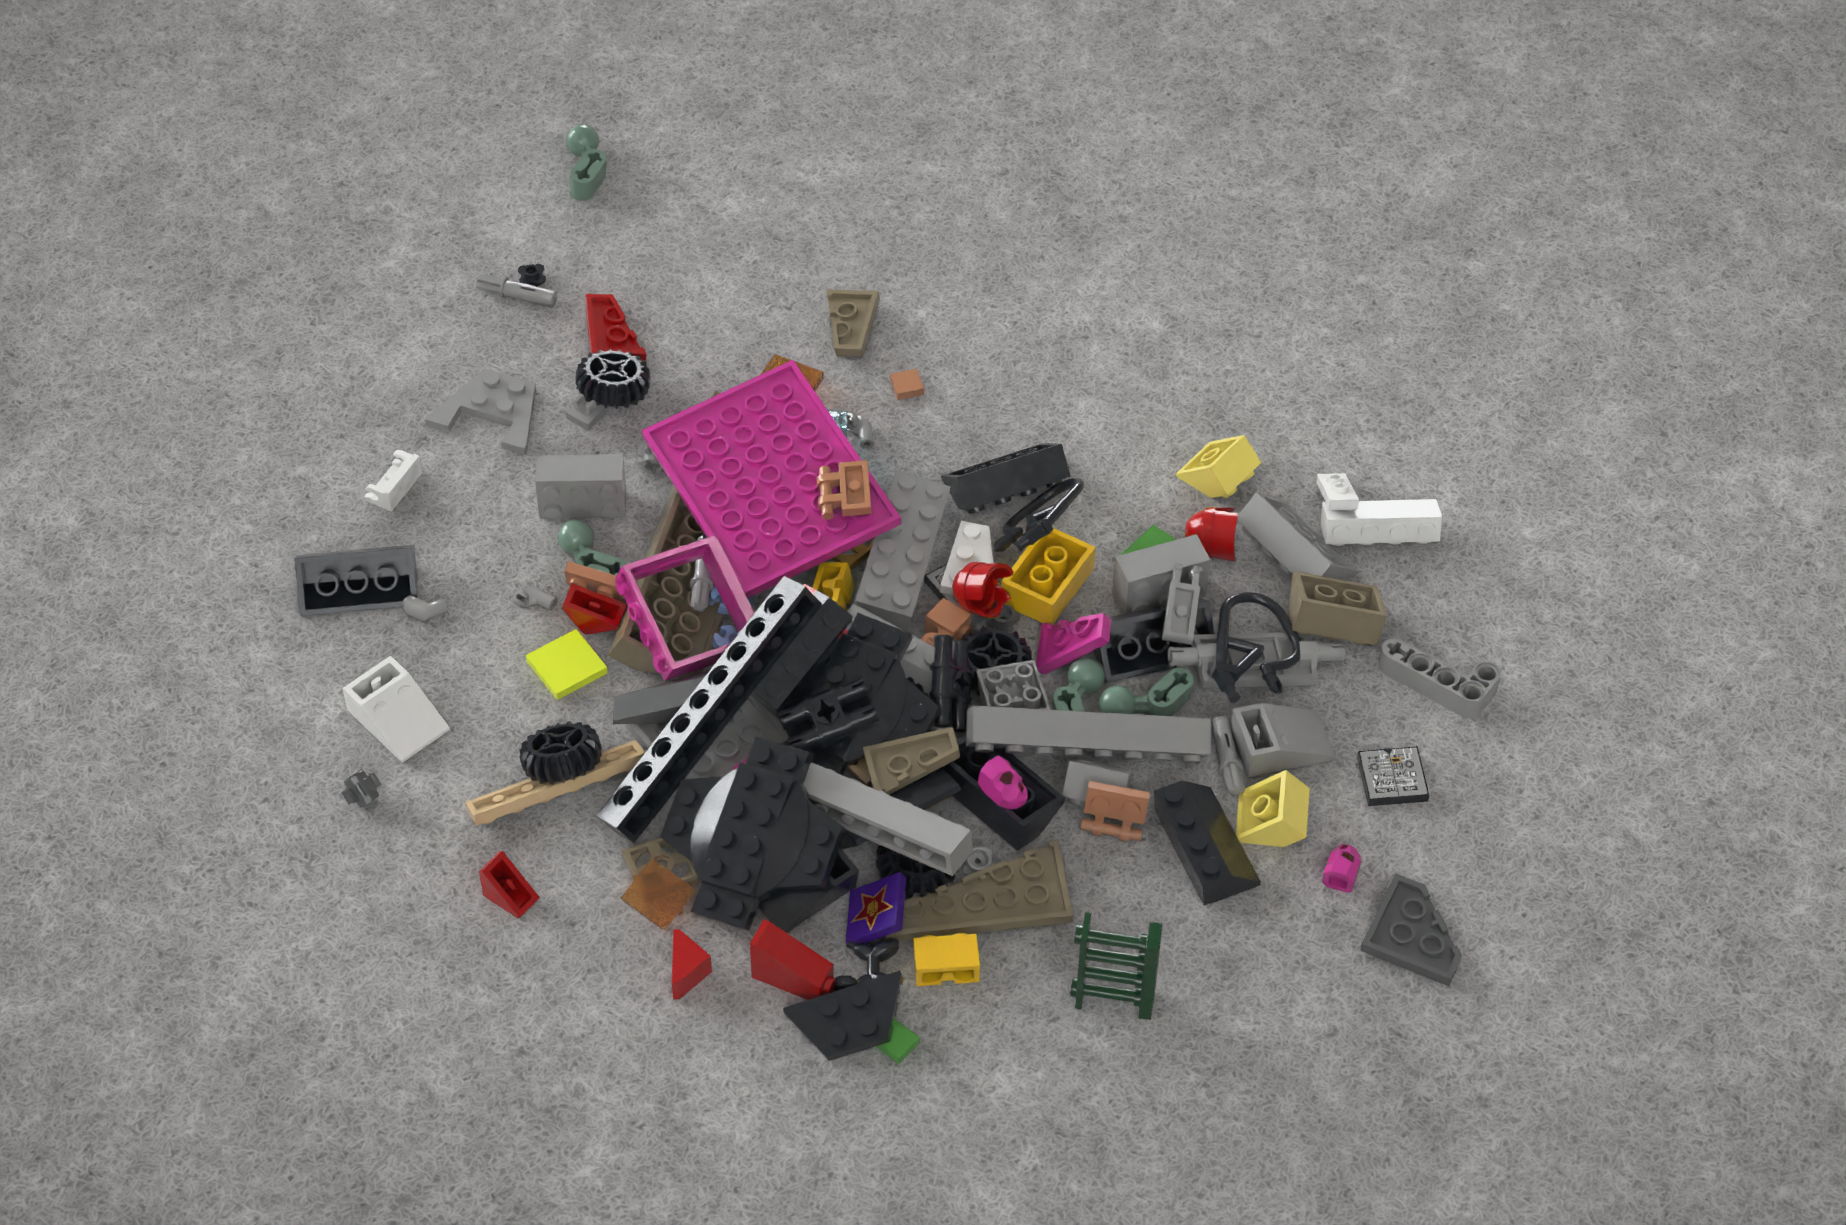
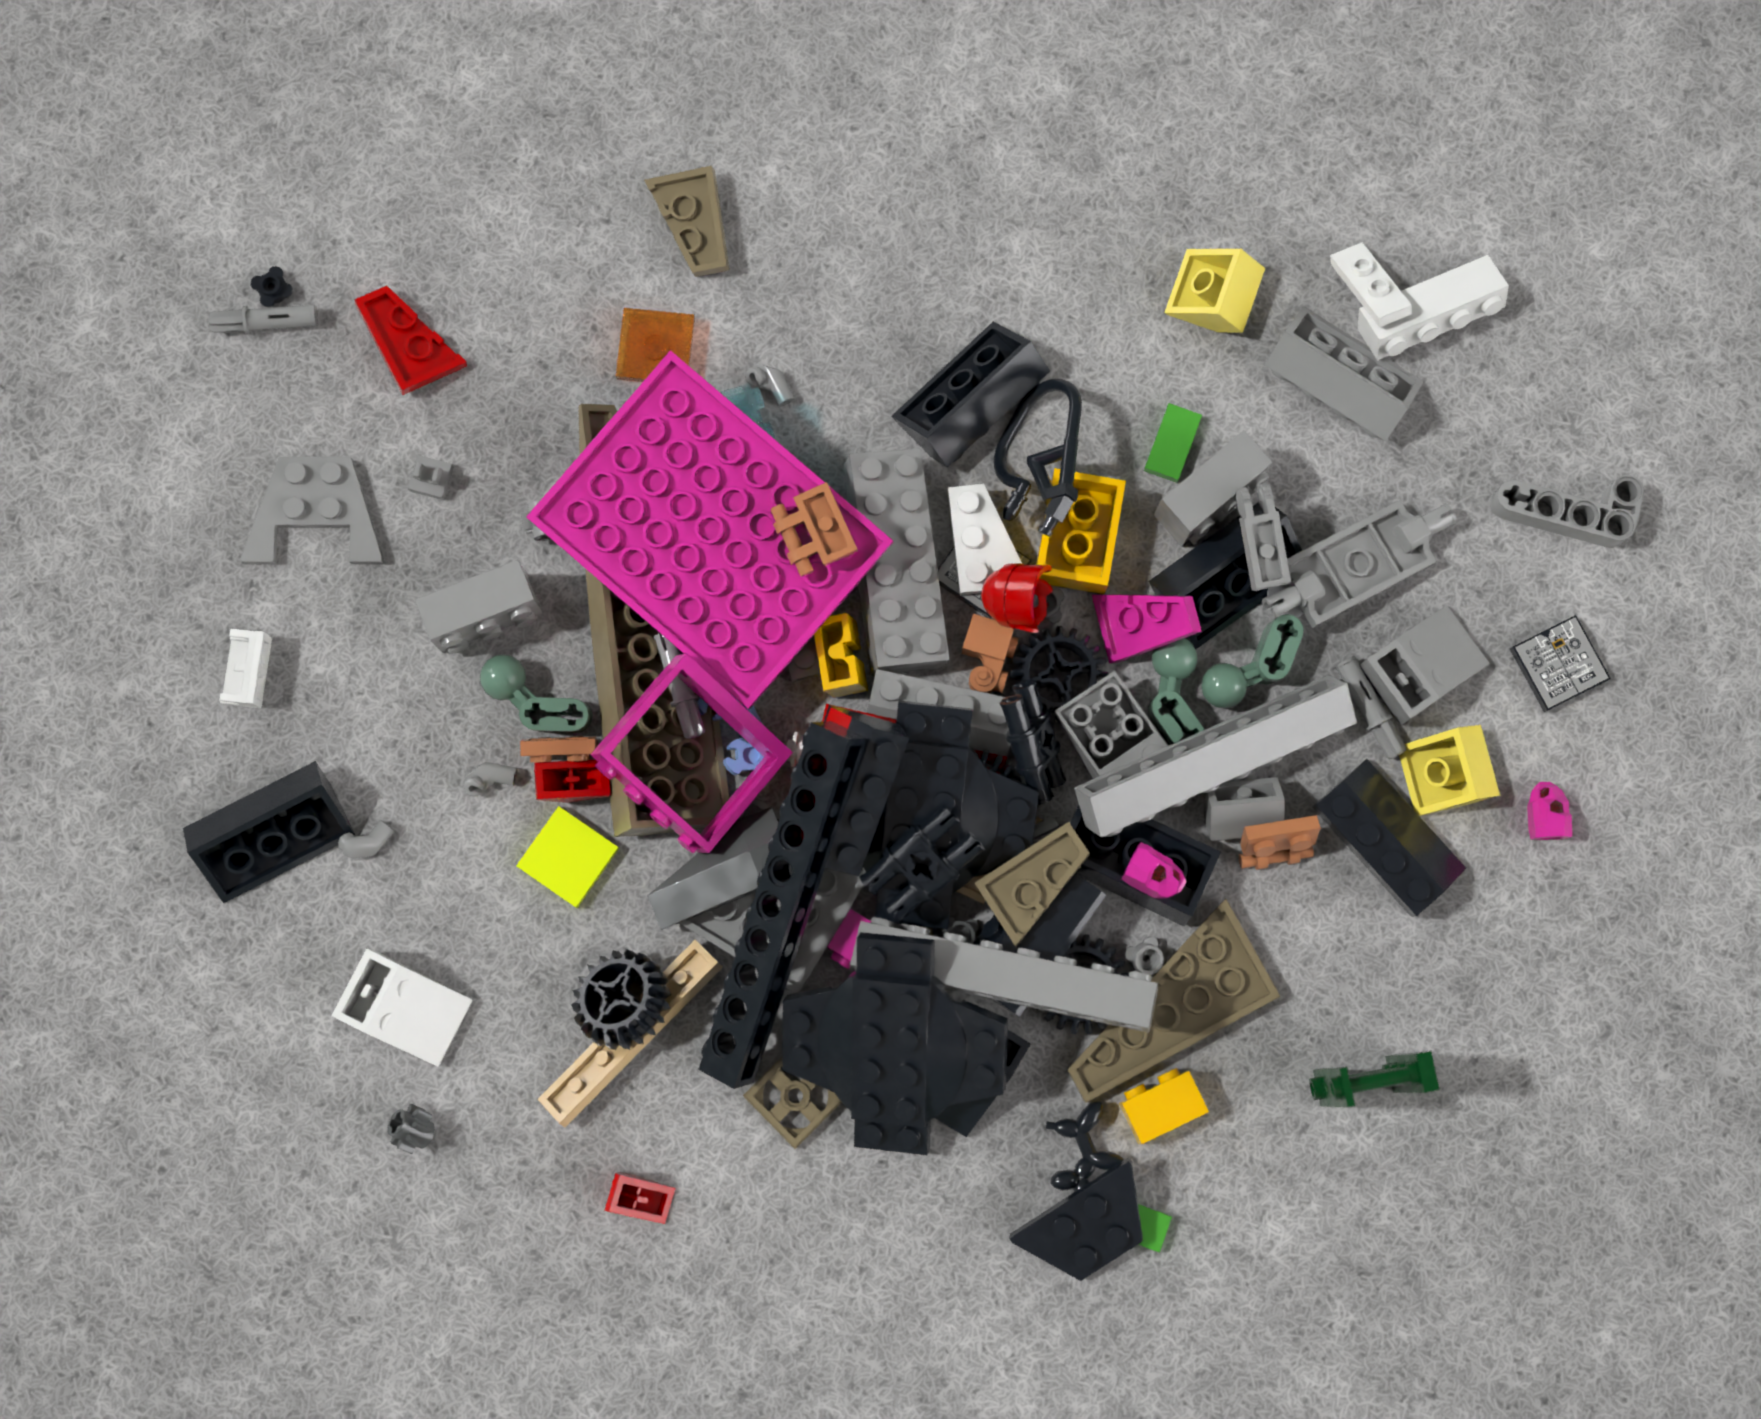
camera: 20 degrees left, 30 degrees up
sand green beam [566,124,607,201] -> none
black gear [575,348,651,409] -> none
clear orange piece [621,858,696,931] -> none
red slope [672,929,712,999] -> none
red slope [750,919,836,1000] -> none
dark purple tile [845,872,906,944] -> none
nougat tile [890,368,924,400] -> none
red helmet [1185,507,1238,562] -> none
black piece [1211,592,1301,703] -> none
dark tan slope [1288,571,1387,646] -> none
dark grey plate [1360,874,1462,986] -> none

